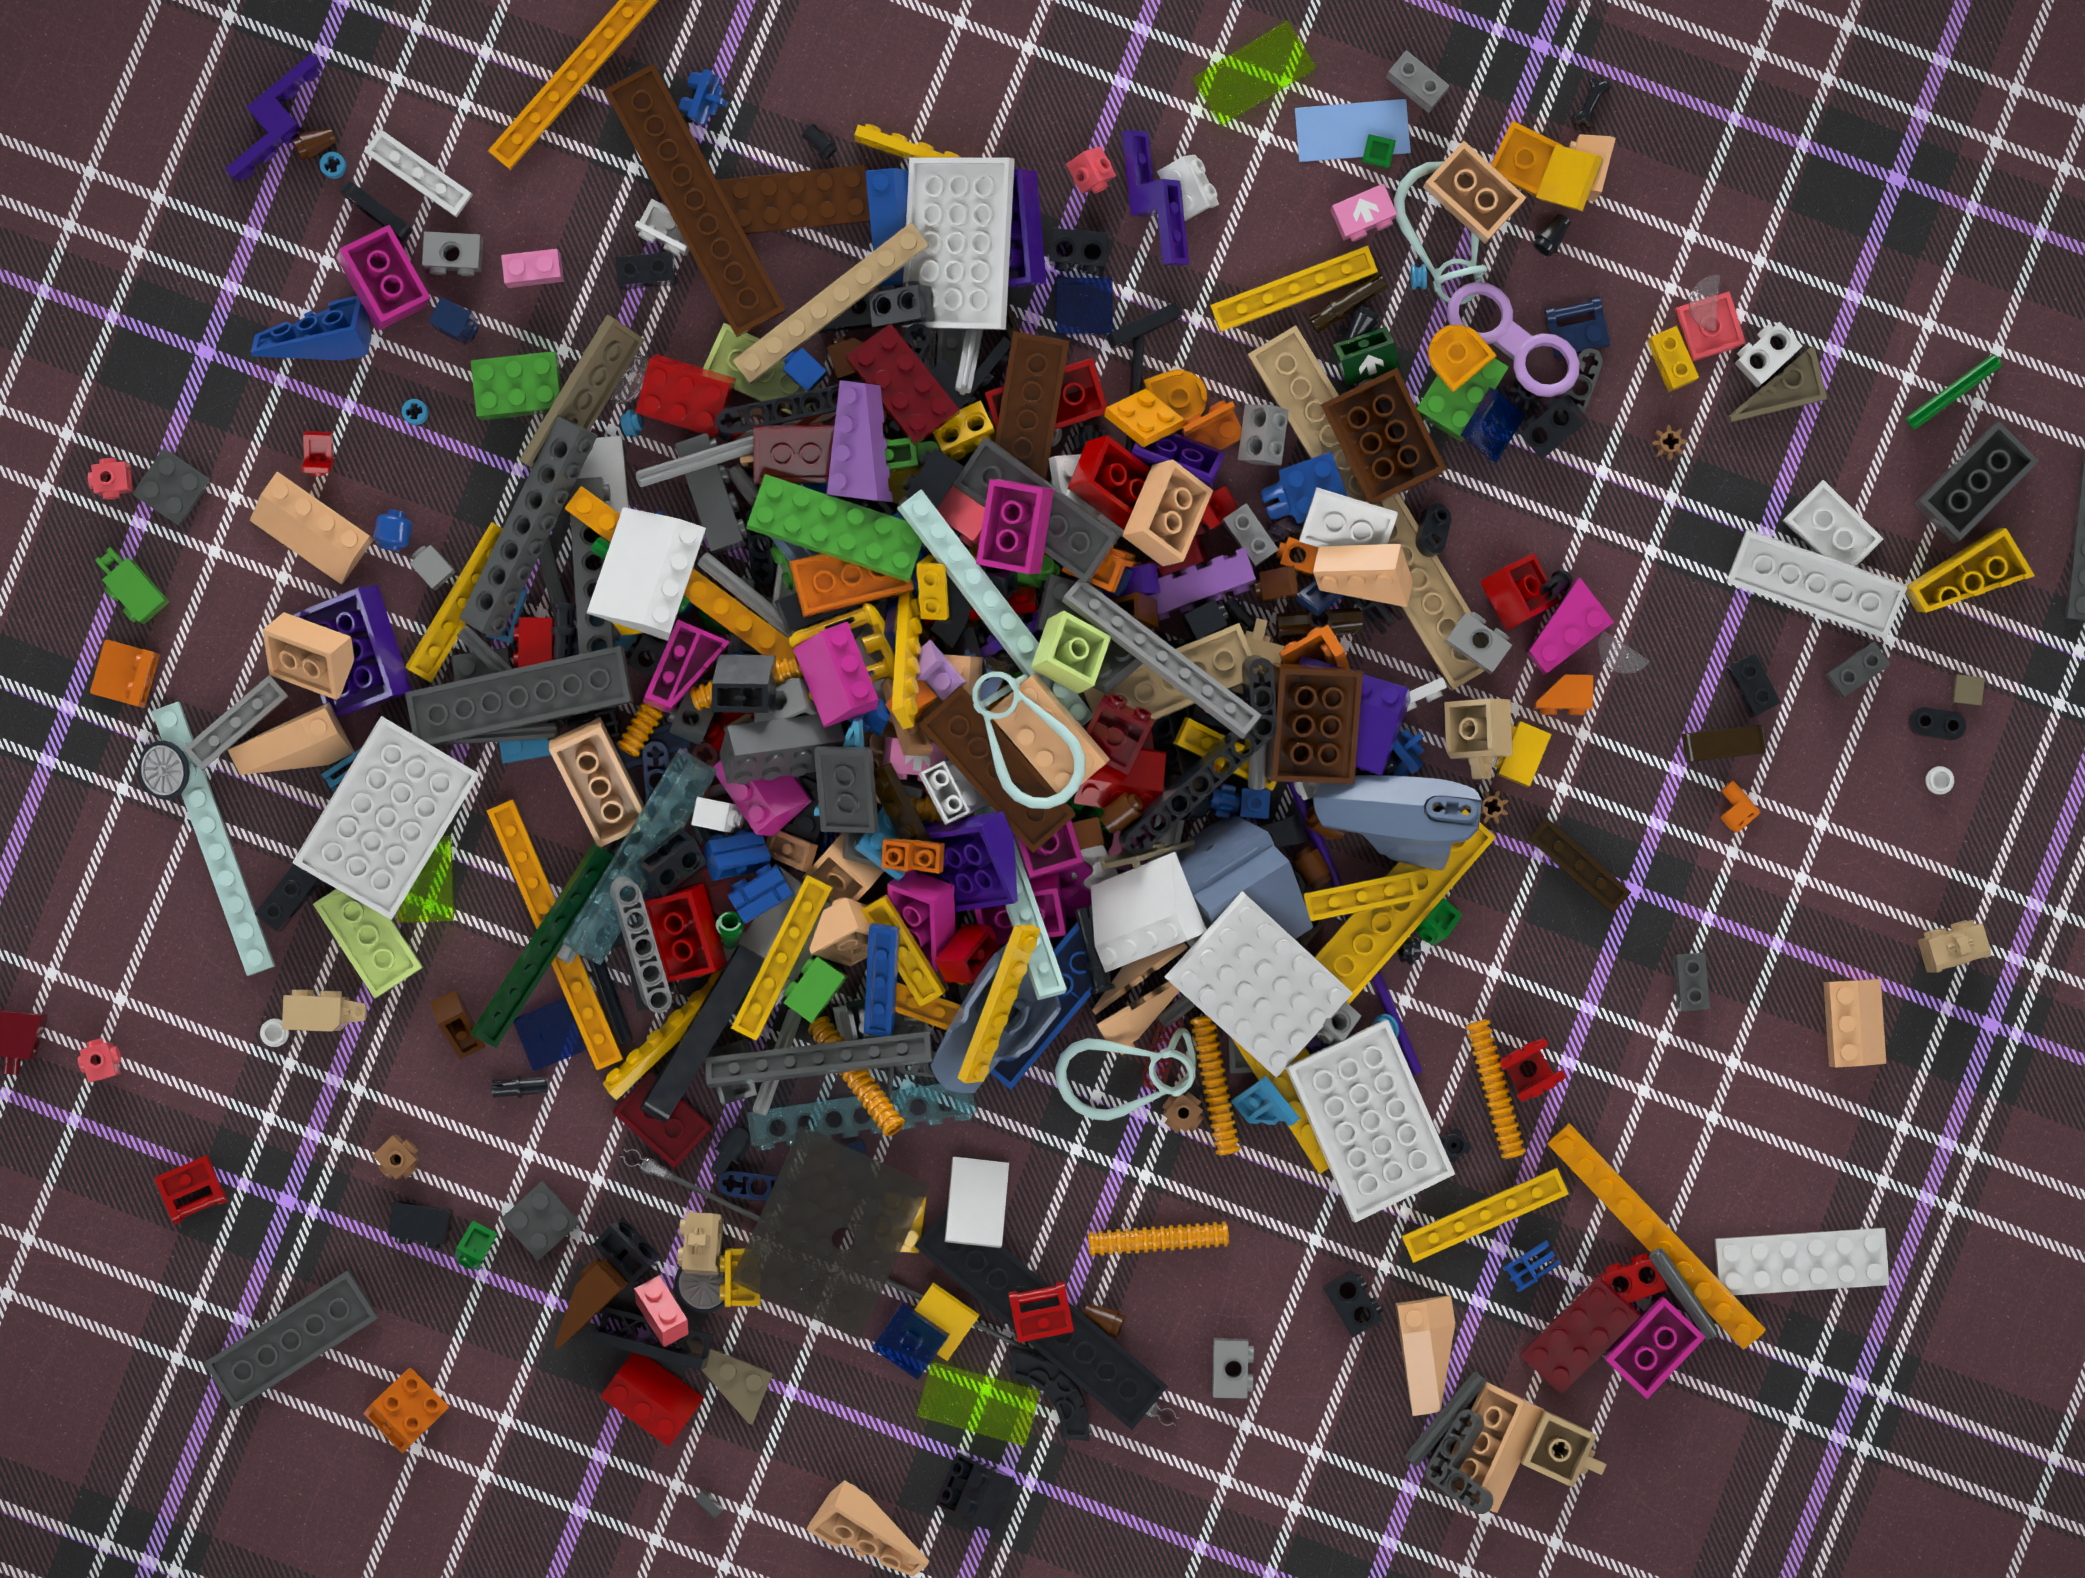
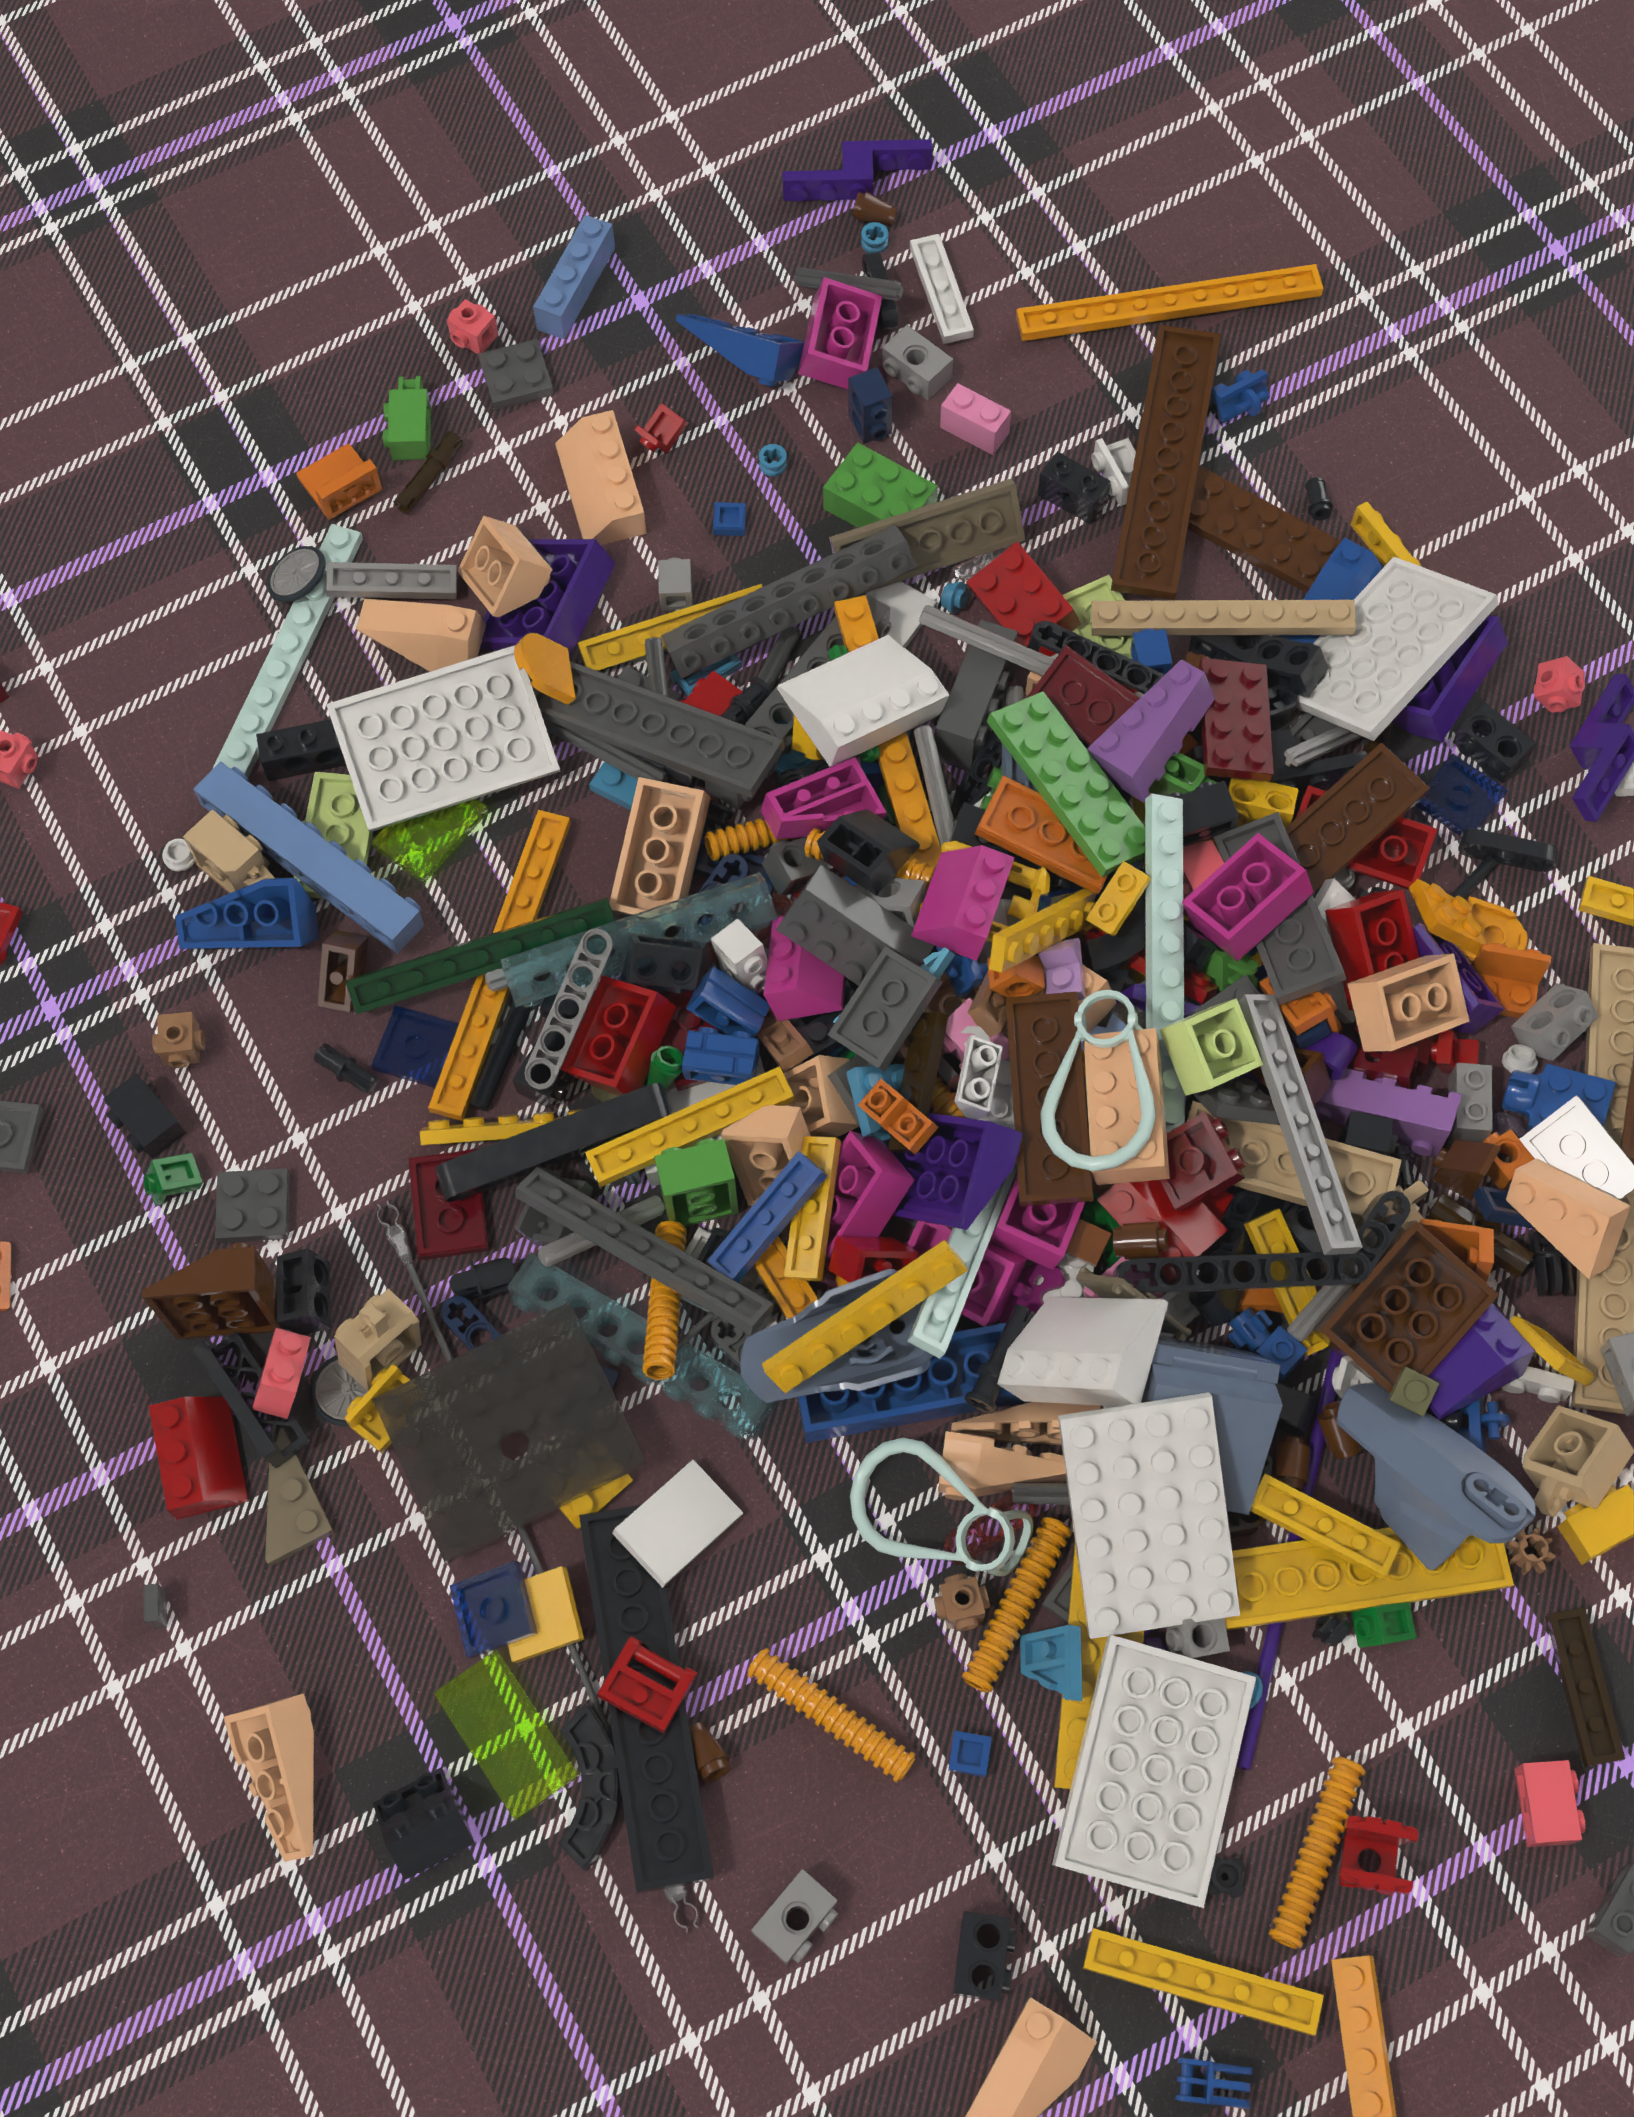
camera: 45 degrees right, 20 degrees down
blue head [373,509,413,552] -> none
none -> blue wedge [175,878,319,949]
none -> medium blue brick [193,761,425,954]
none -> dark brown pin [393,431,464,515]
none -> light orange tile [514,633,576,705]
none -> medium blue brick [533,215,615,340]
none -> blue tile [713,502,746,536]
none -> dark grey axle [794,267,904,300]
none -> blue plate [948,1731,992,1778]
none -> olive plate [1387,1366,1439,1417]
none -> white plate [1502,1044,1538,1073]
none -> yellow tile [1509,1316,1595,1386]
none -> coral brick [1514,1760,1585,1847]

